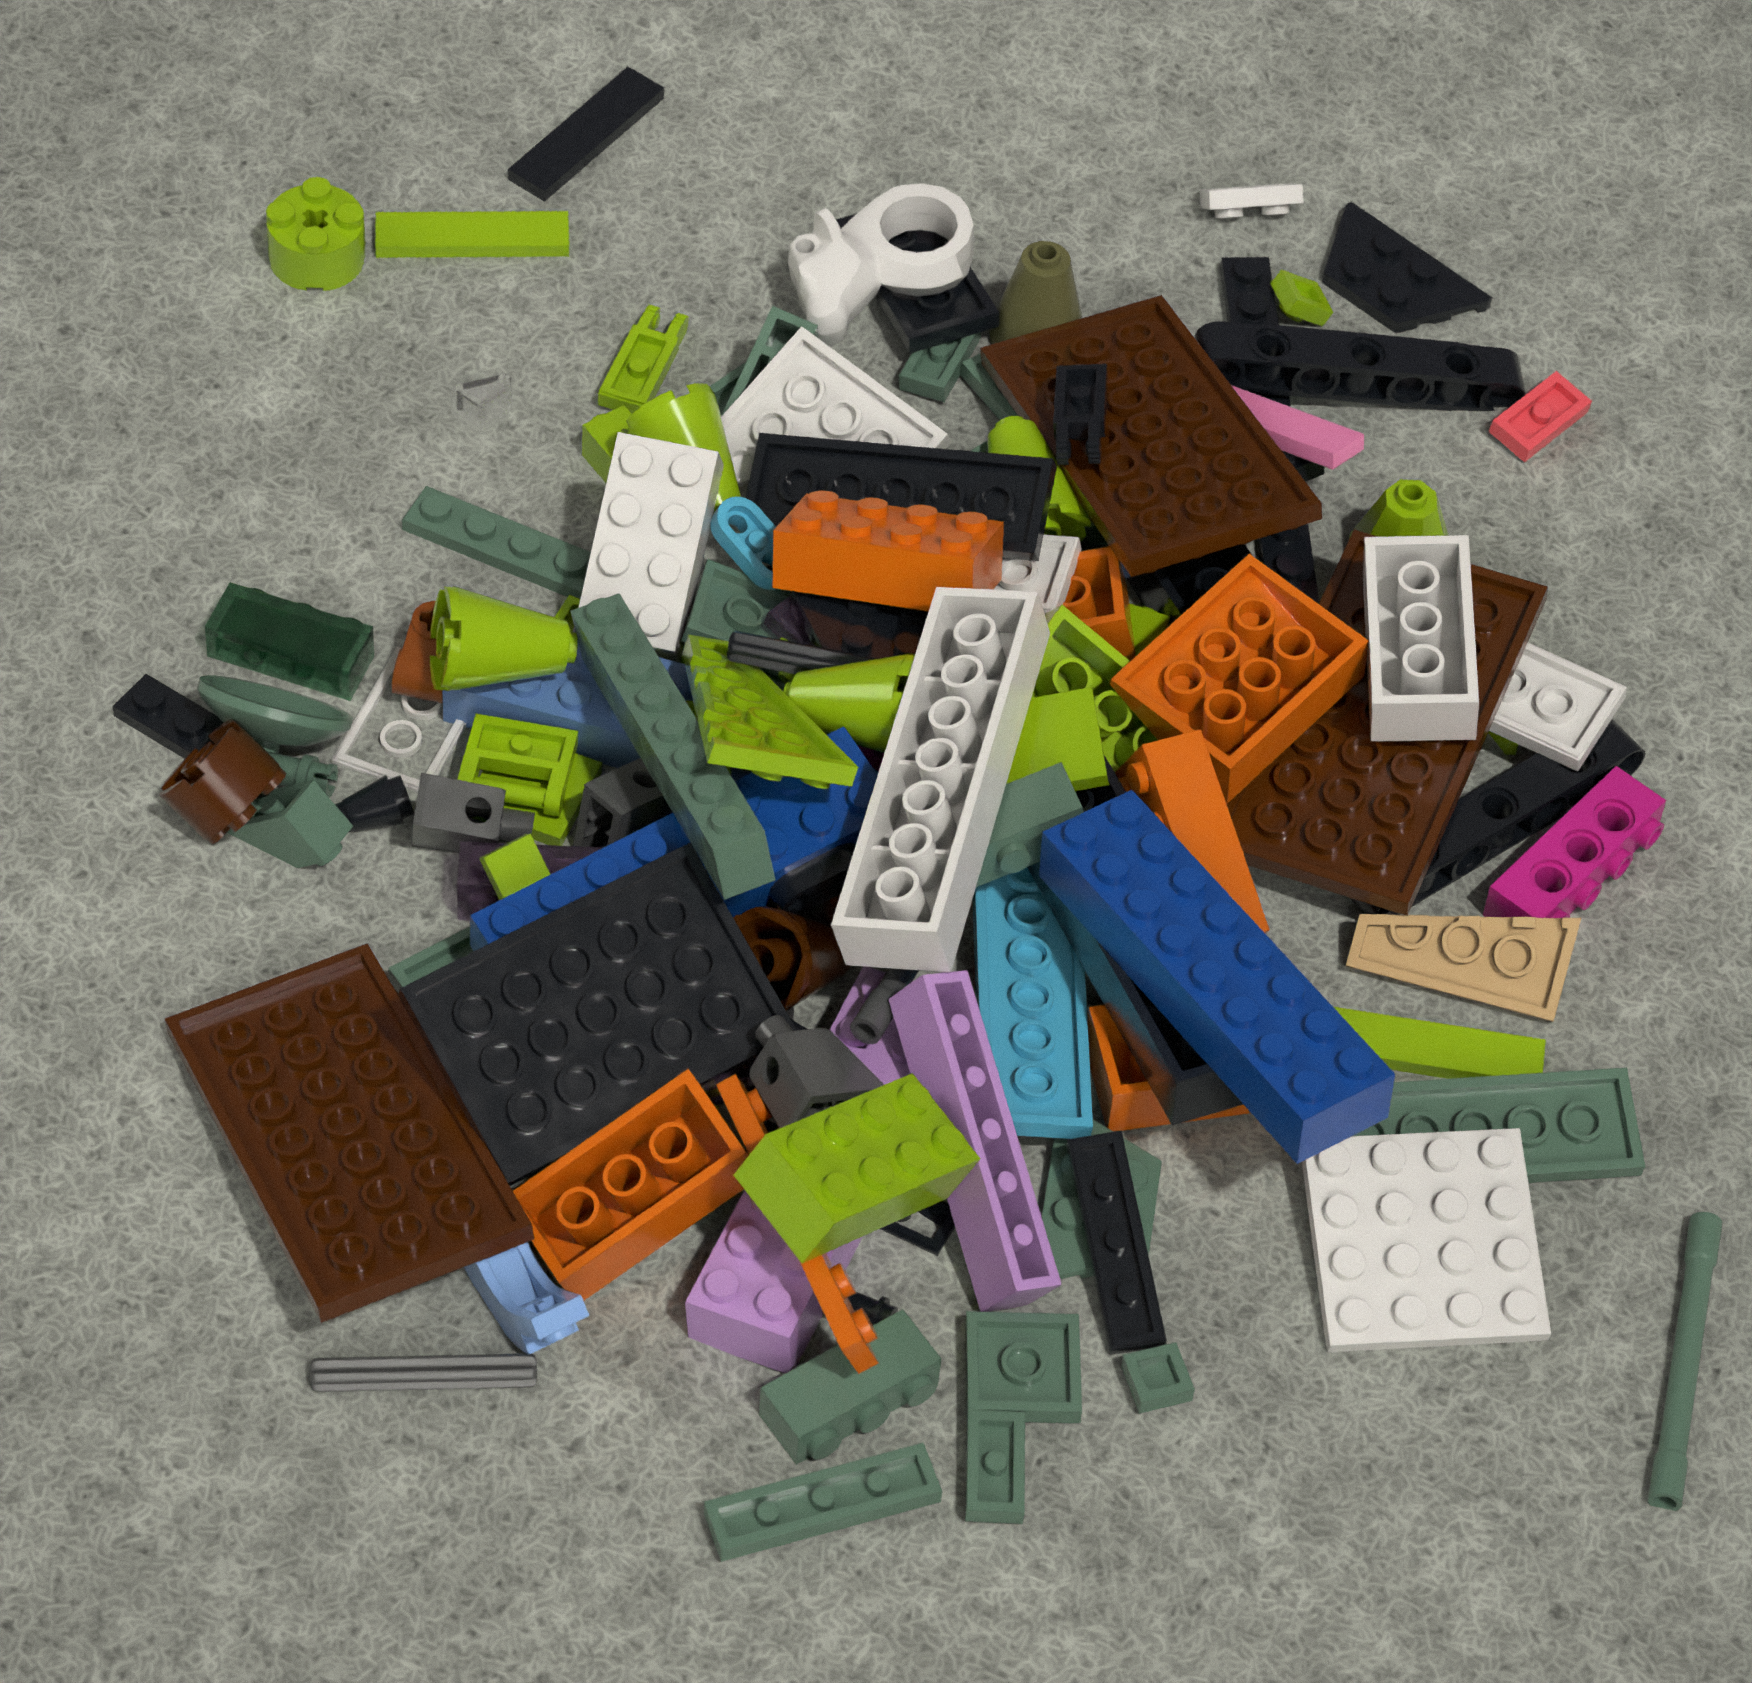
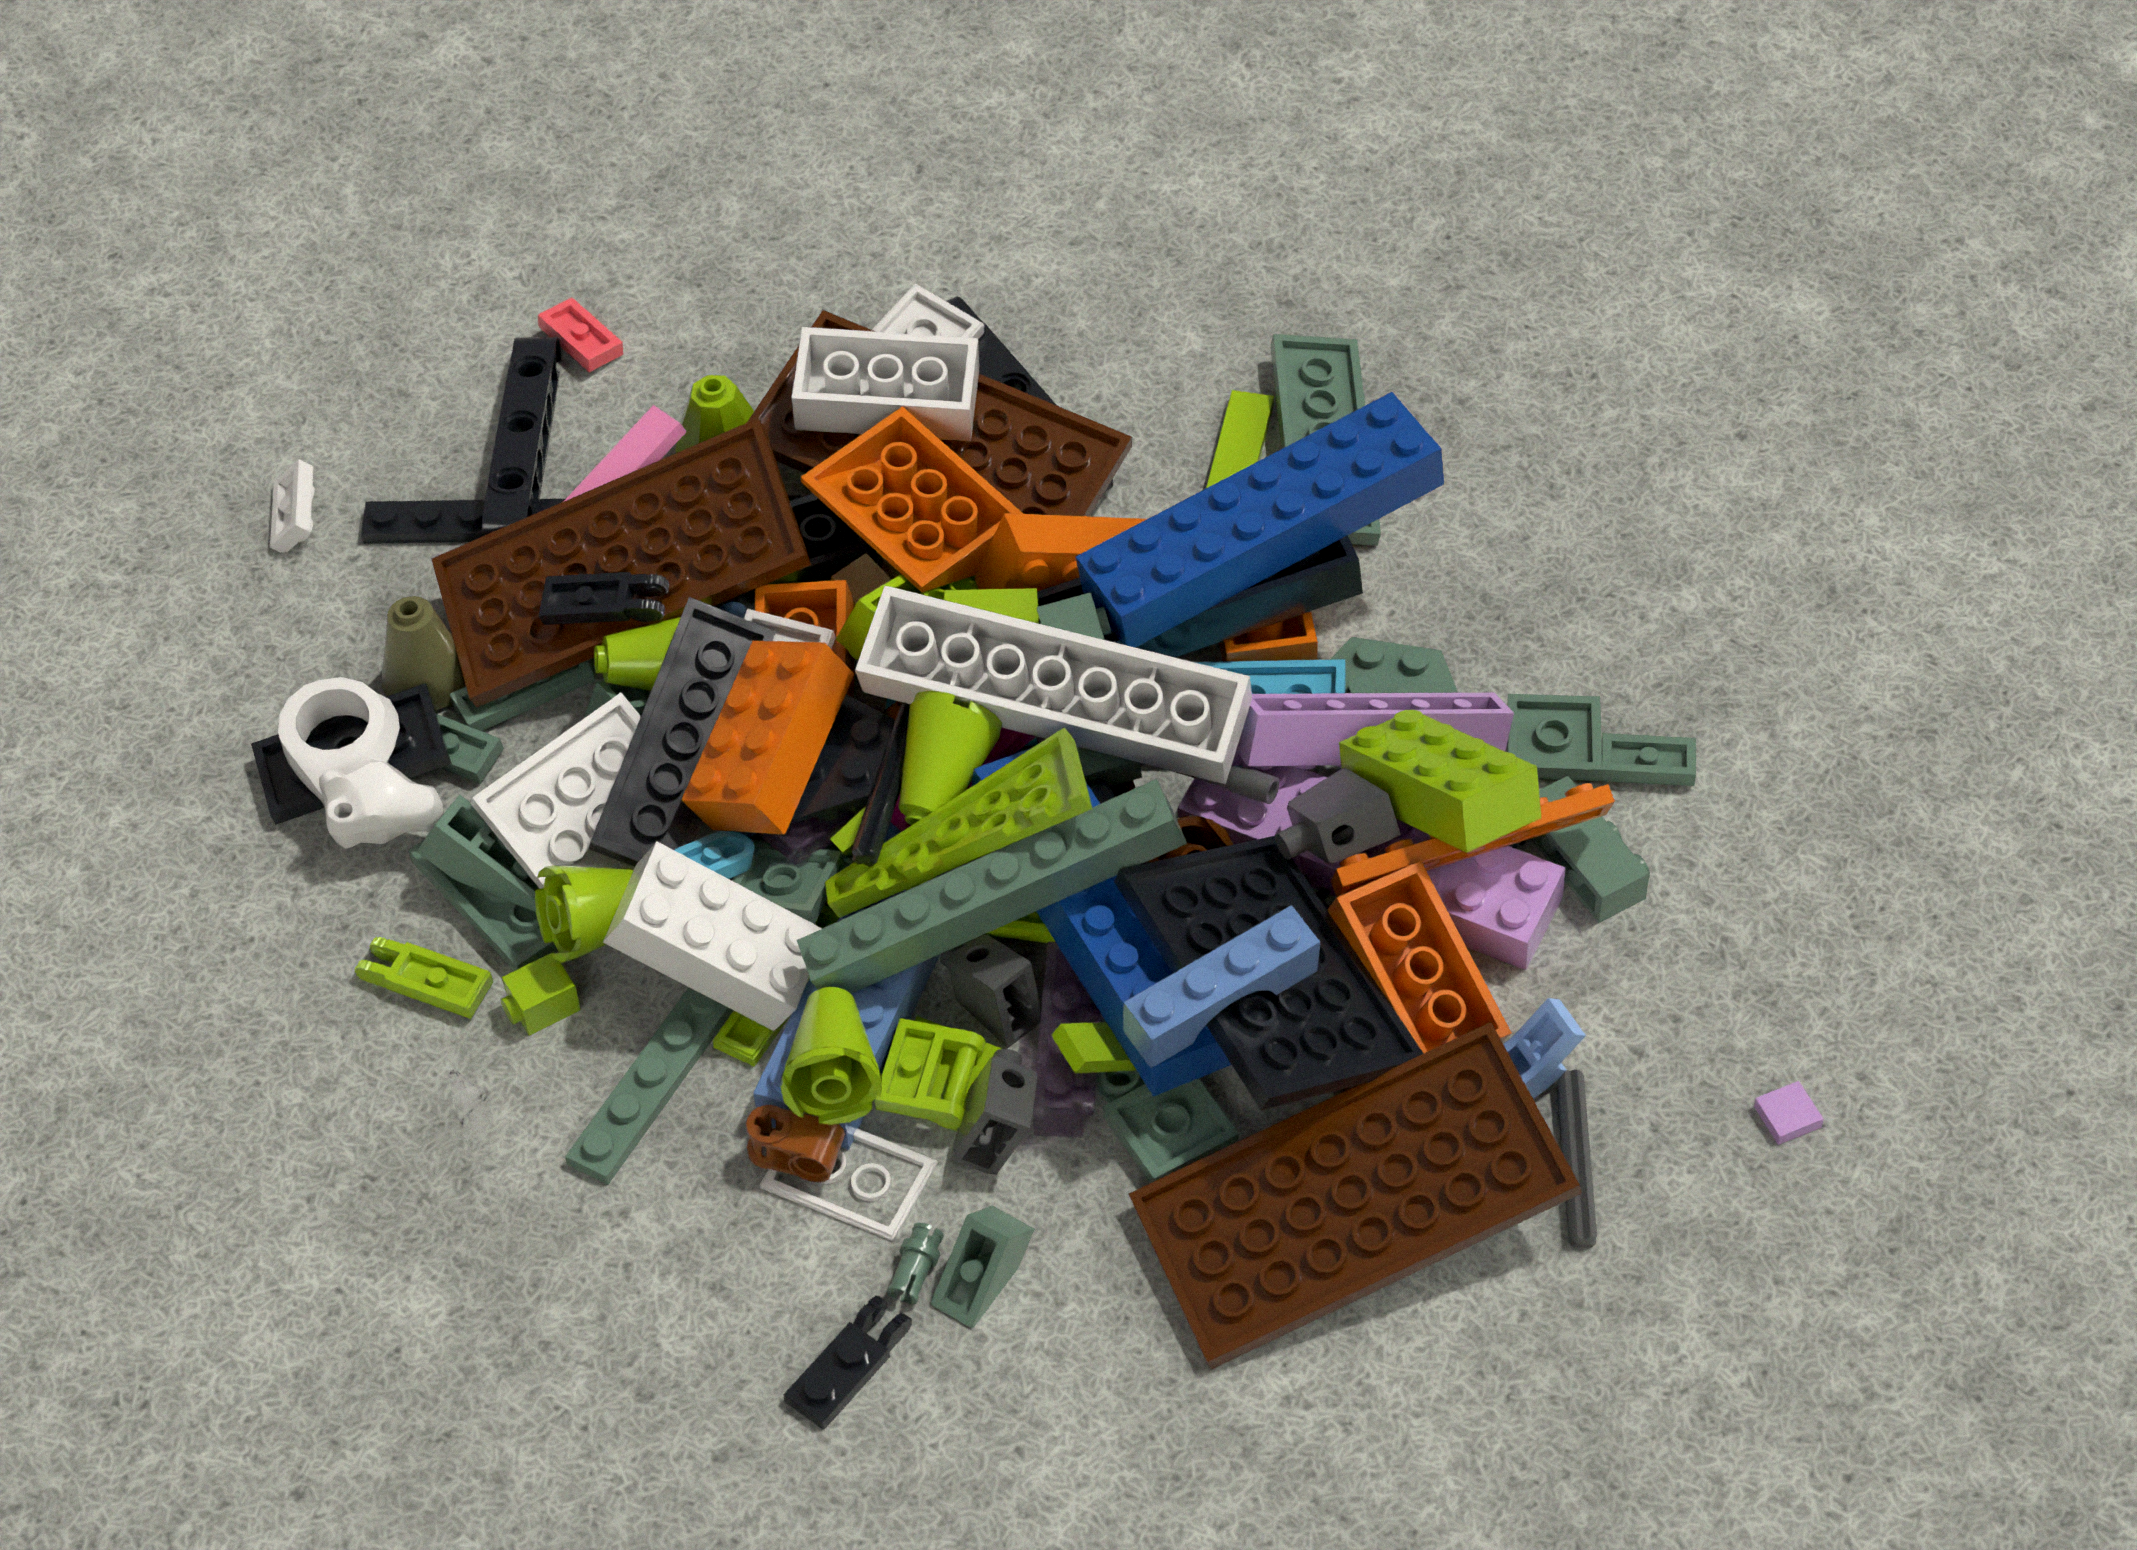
camera: 80 degrees left, 0 degrees up
reddish brown brick [159,719,287,845] -> none
sand green dish [197,675,353,753] -> none
clear green brick [205,582,374,701] -> none
lime brick [266,177,366,291] -> none
black cone [335,775,414,833] -> none
lime tile [375,211,569,258] -> none
black tile [508,66,664,202] -> none
sand green plate [703,1442,942,1562] -> none
black tile [1066,1130,1167,1355] -> none
sand green plate [1121,1342,1195,1414] -> none
lime plate [1270,269,1334,327] -> none
white plate [1302,1128,1551,1352] -> none
black wing [1322,201,1492,334] -> none
tan wing [1346,914,1581,1022] -> none
dark pink brick [1483,766,1666,918] -> none
sand green piece [1648,1212,1723,1511] -> none
none -> medium blue arch [1123,905,1320,1068]
none -> lavender tile [1754,1081,1824,1145]

